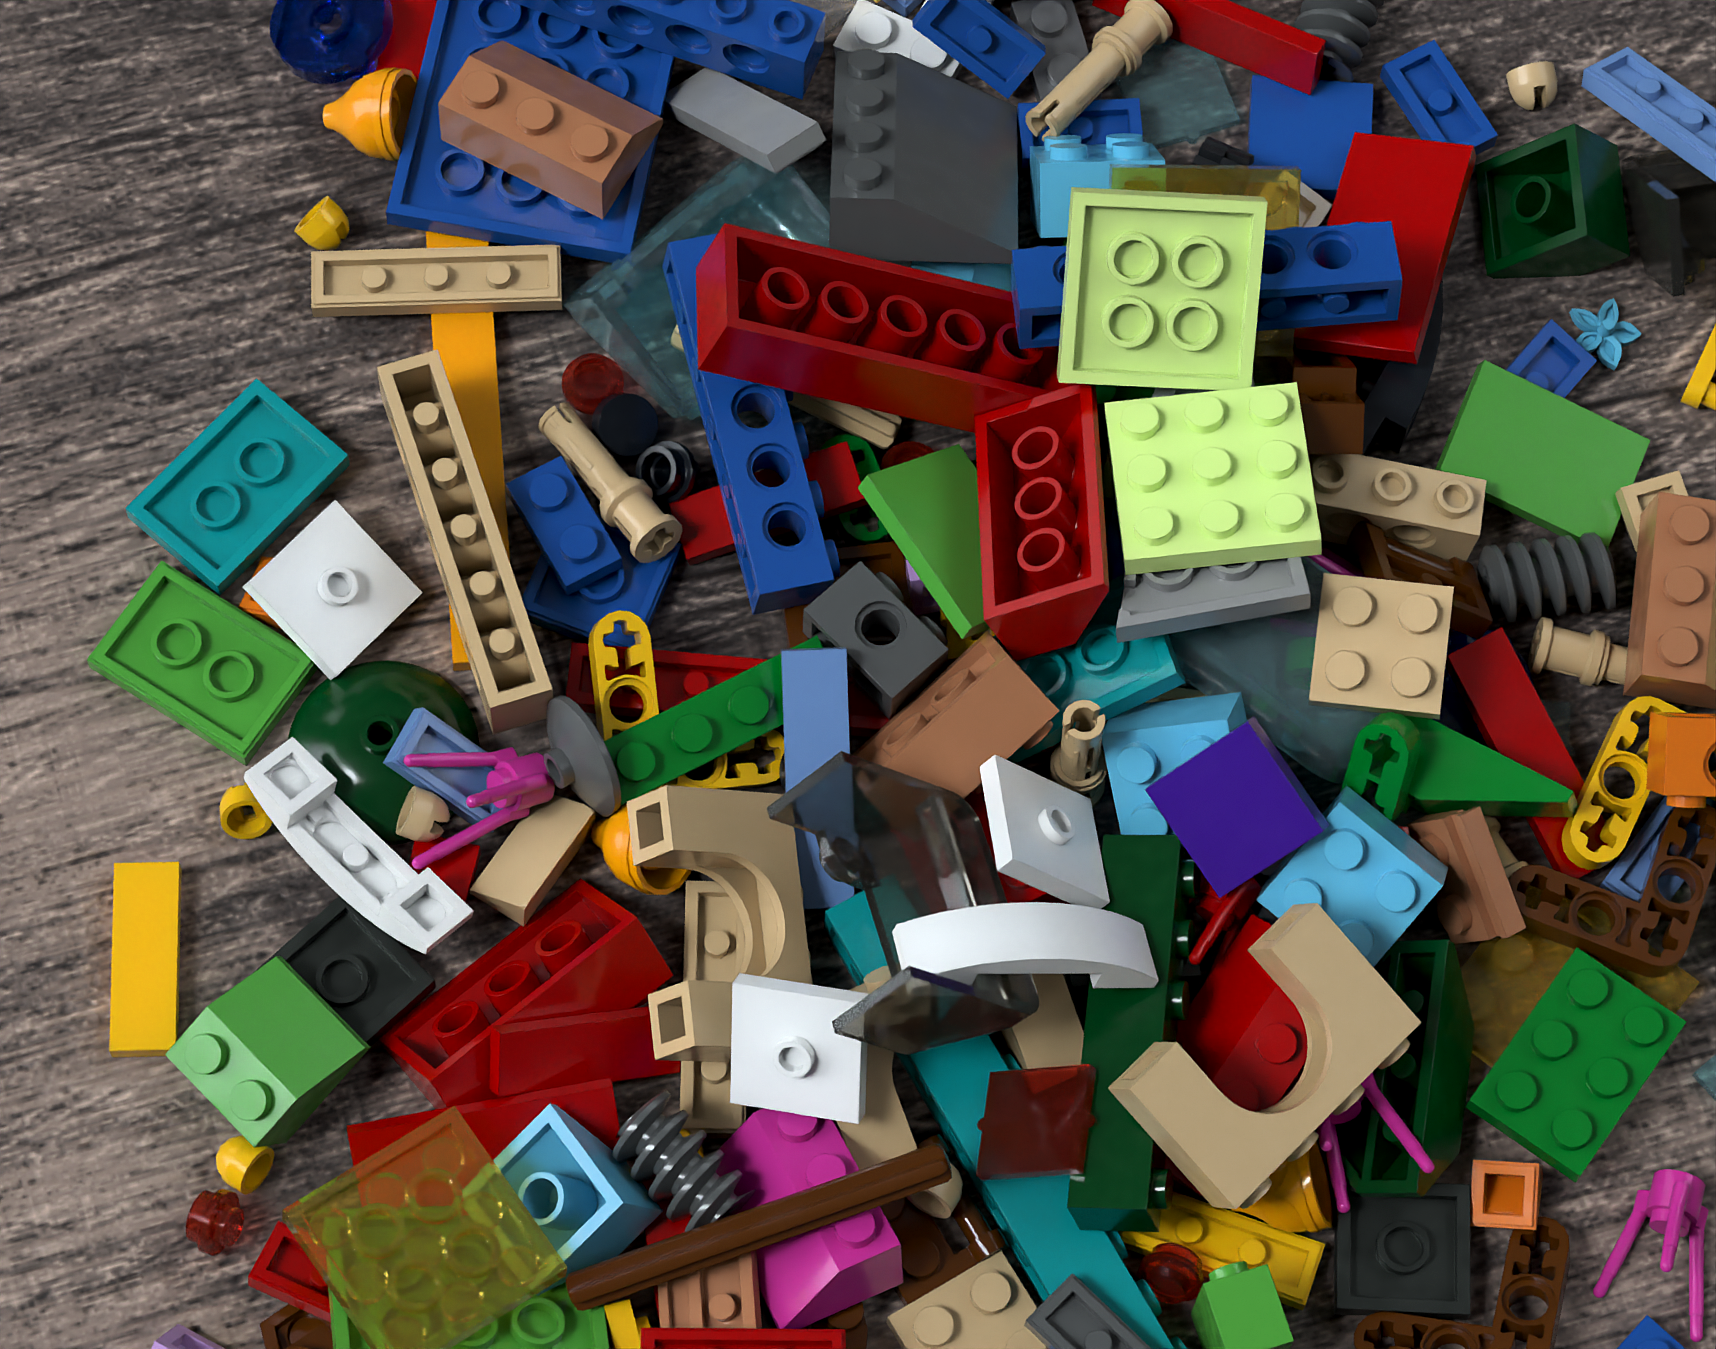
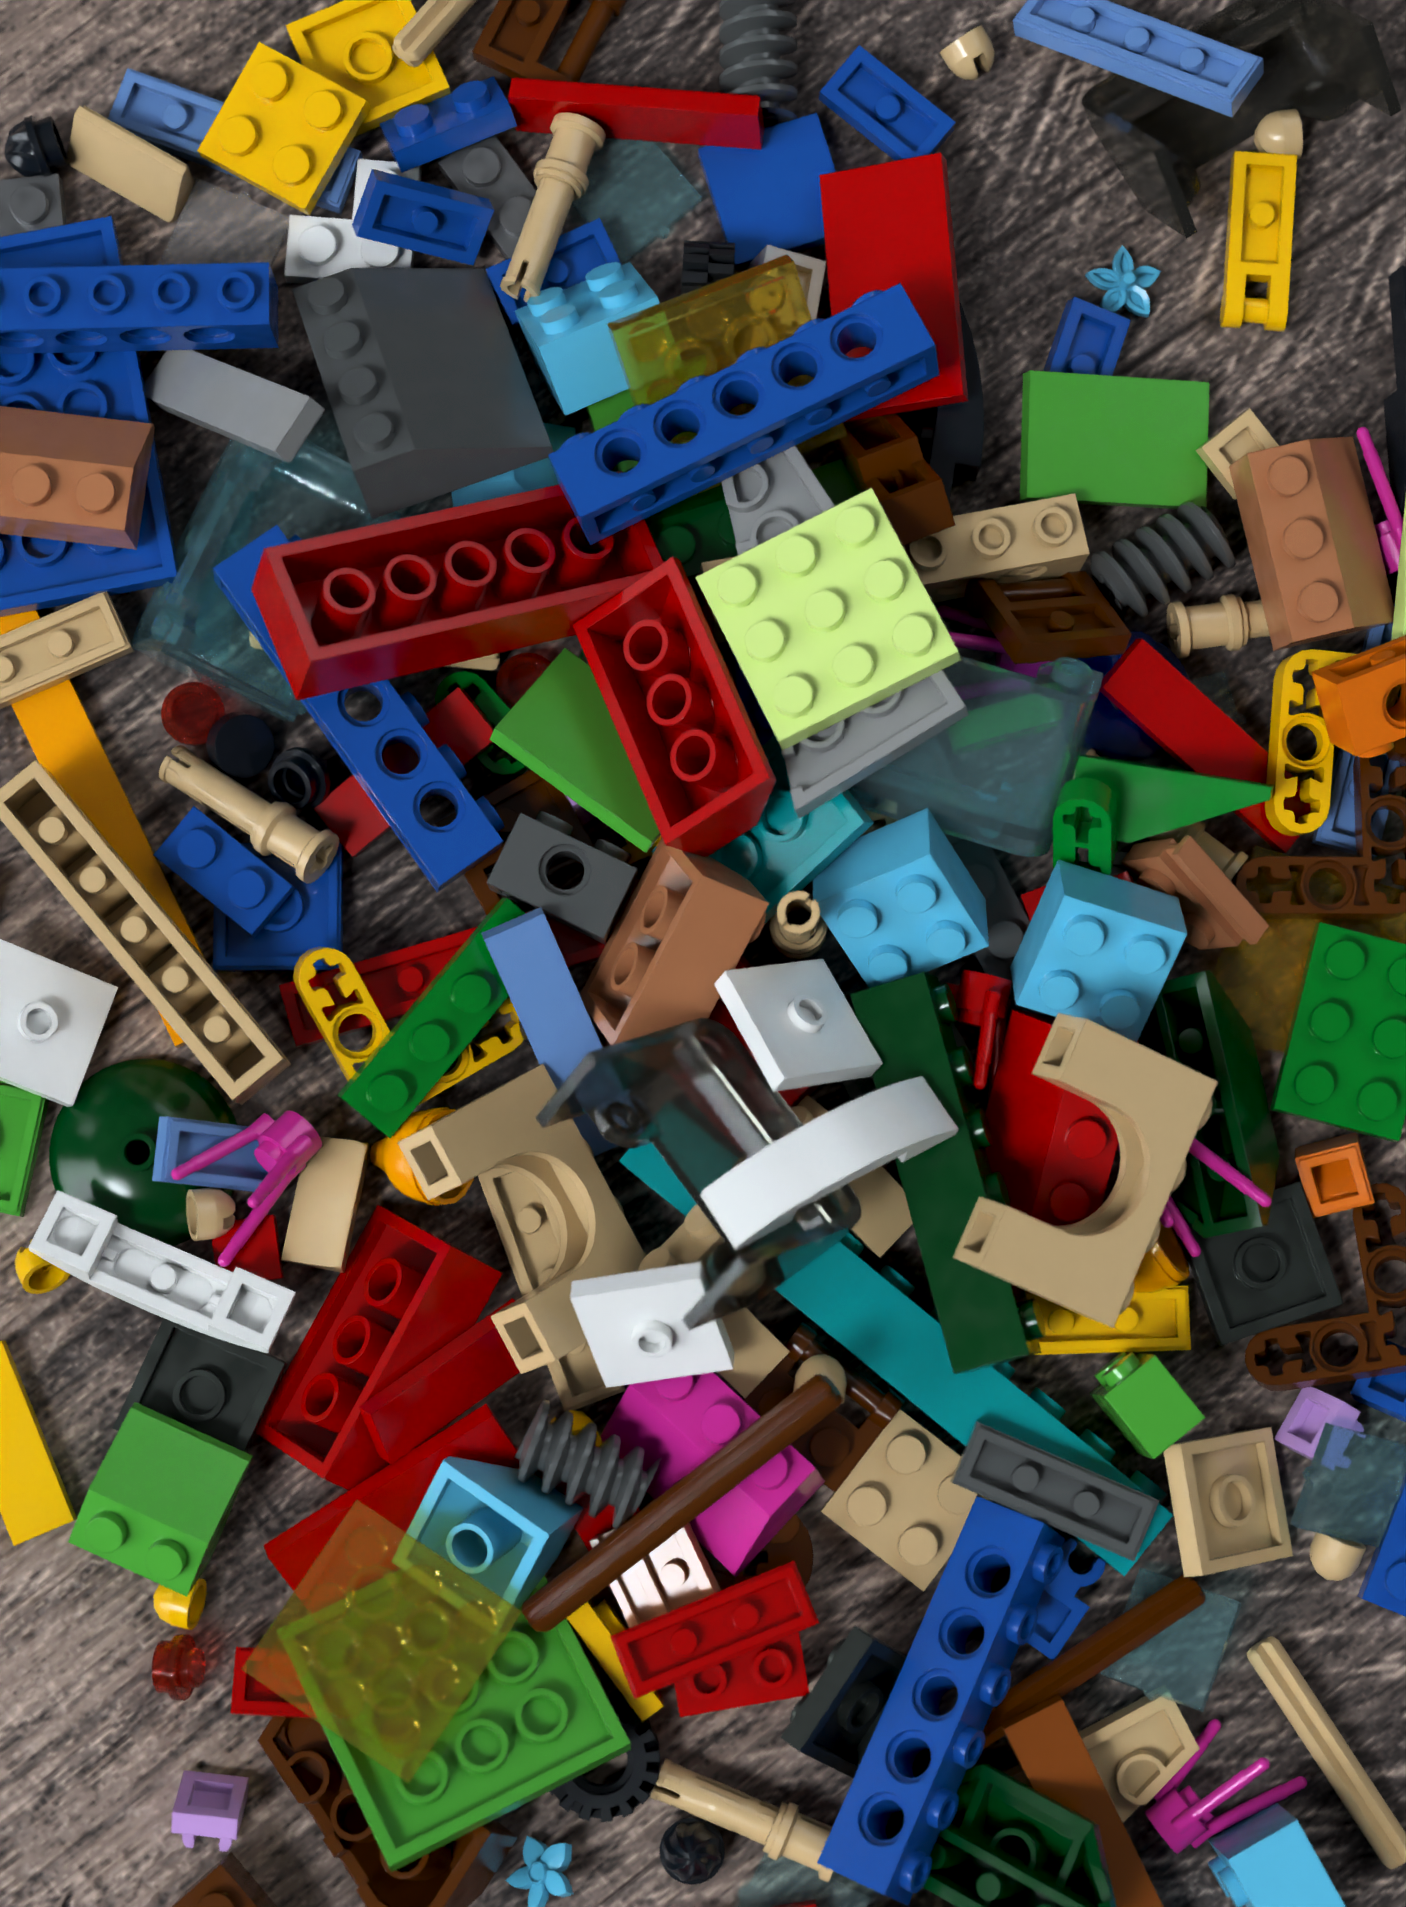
camera: 20 degrees left, 15 degrees up
dark grey dish [543,695,621,817] -> none
clear red piece [976,1064,1096,1180] -> none
yellowish green plate [1057,187,1268,390] -> none
clear red plate [1137,1243,1205,1304] -> none
dark purple tile [1145,716,1329,898] -> none
tan plate [1309,573,1454,719] -> none
dark green slope [1475,123,1630,279] -> none

